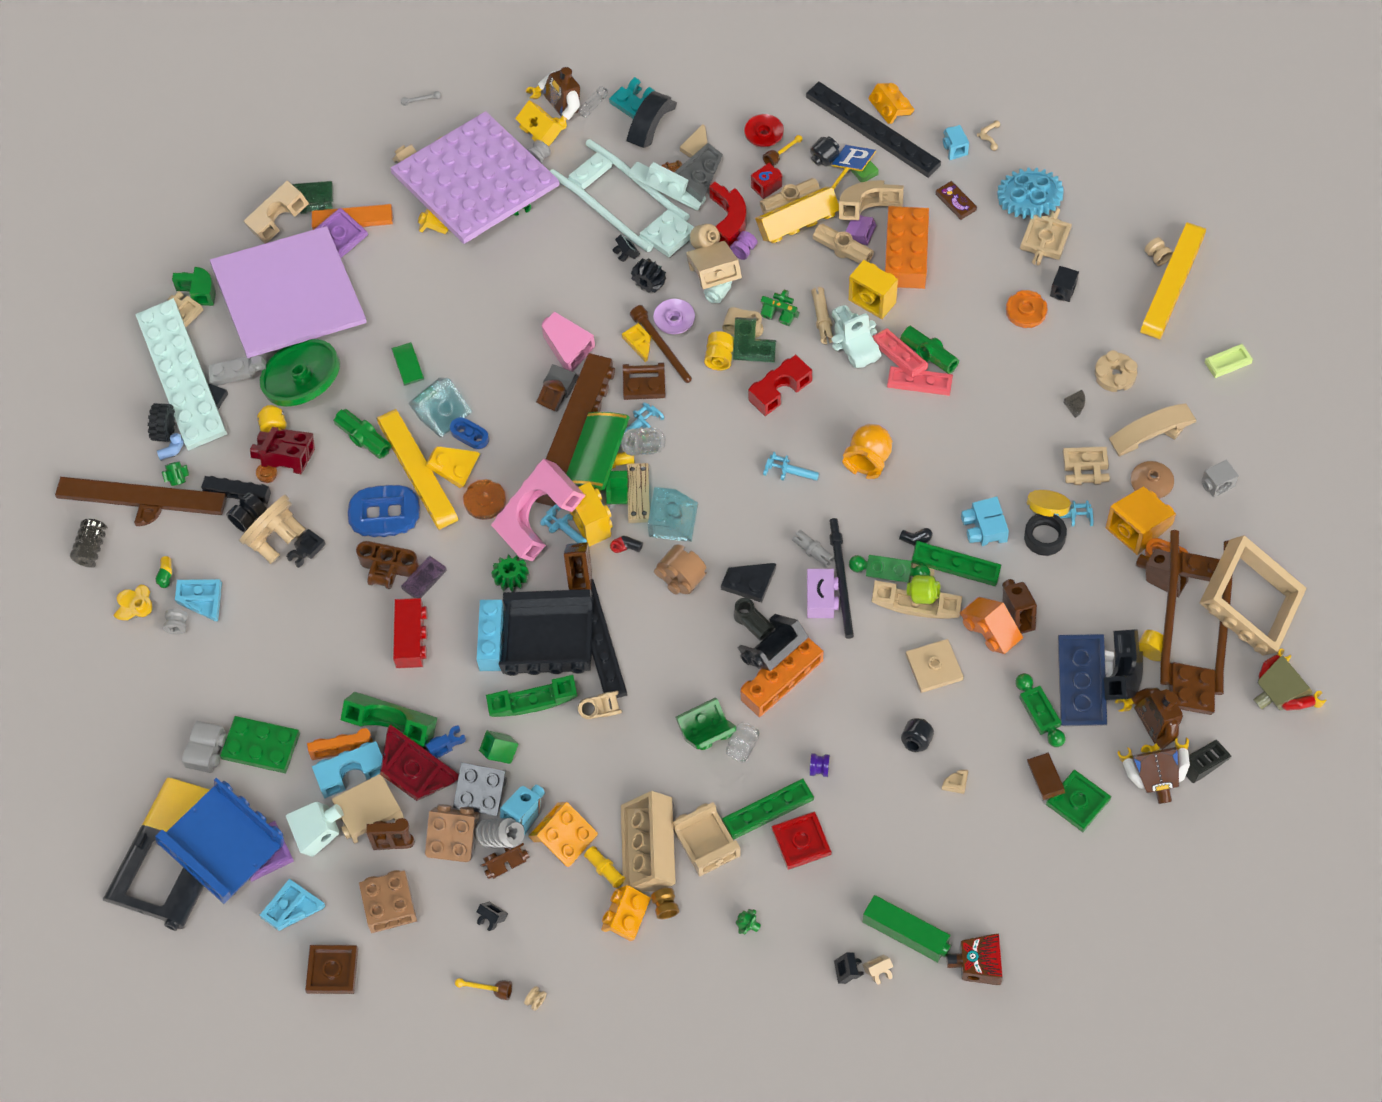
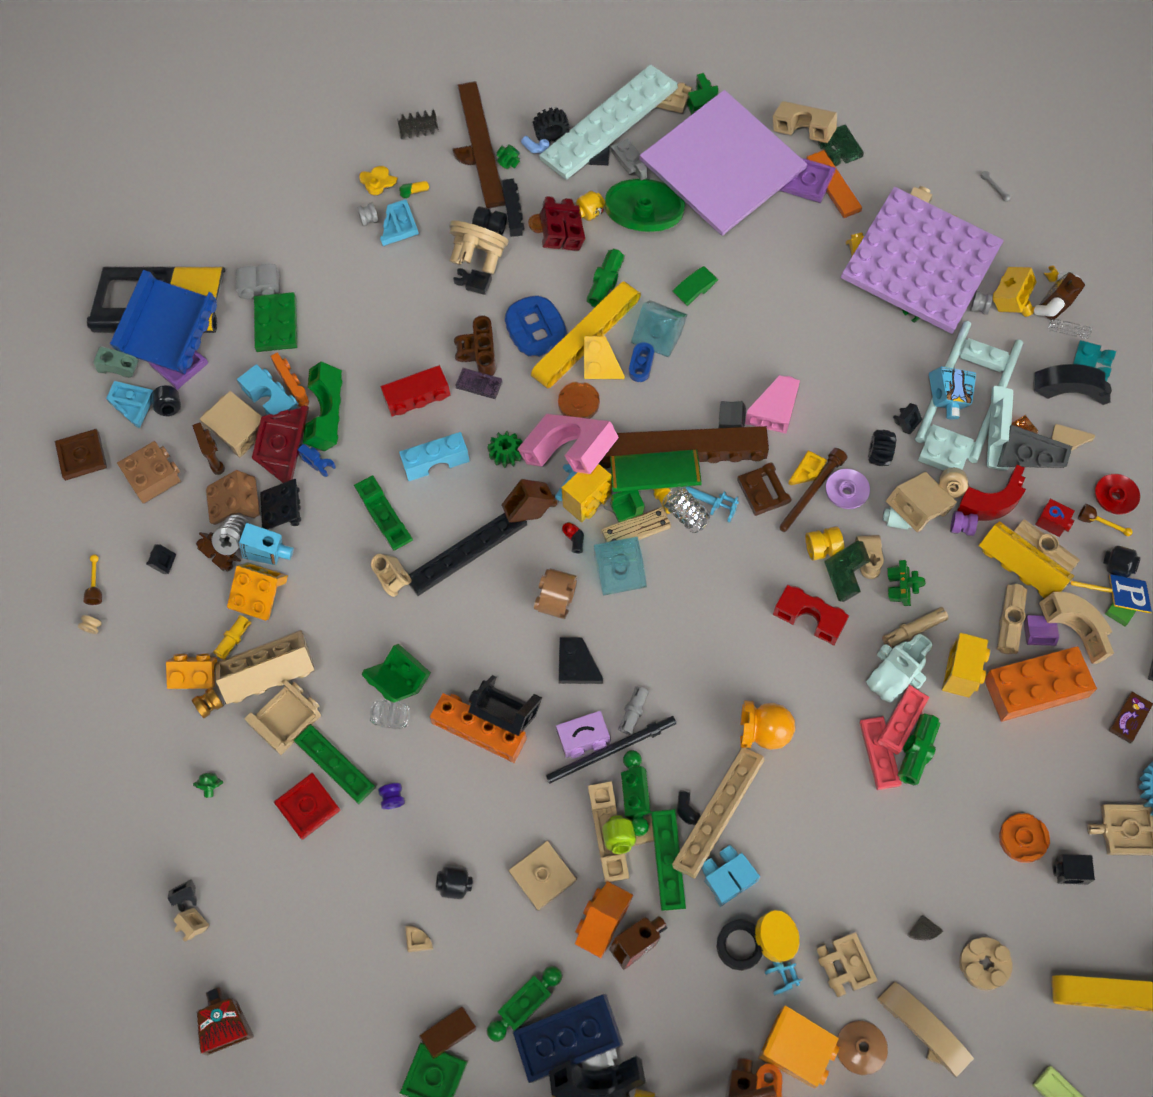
camera: 70 degrees right, 5 degrees up
light aqua torso [285,802,344,857] -> none
green panel [479,730,519,764] -> none
black panel [499,589,594,676] -> none
reddish brown plate [536,380,565,411] -> none
pearl dark grey piece [734,597,774,641] -> none
medium azure piece [763,452,819,481] -> none
green brick [862,895,952,963] -> none
none -> sand green leg [93,346,138,378]
none -> black head [151,385,181,416]
none -> tan plate [672,748,764,879]
none -> medium azure torso [929,366,976,420]

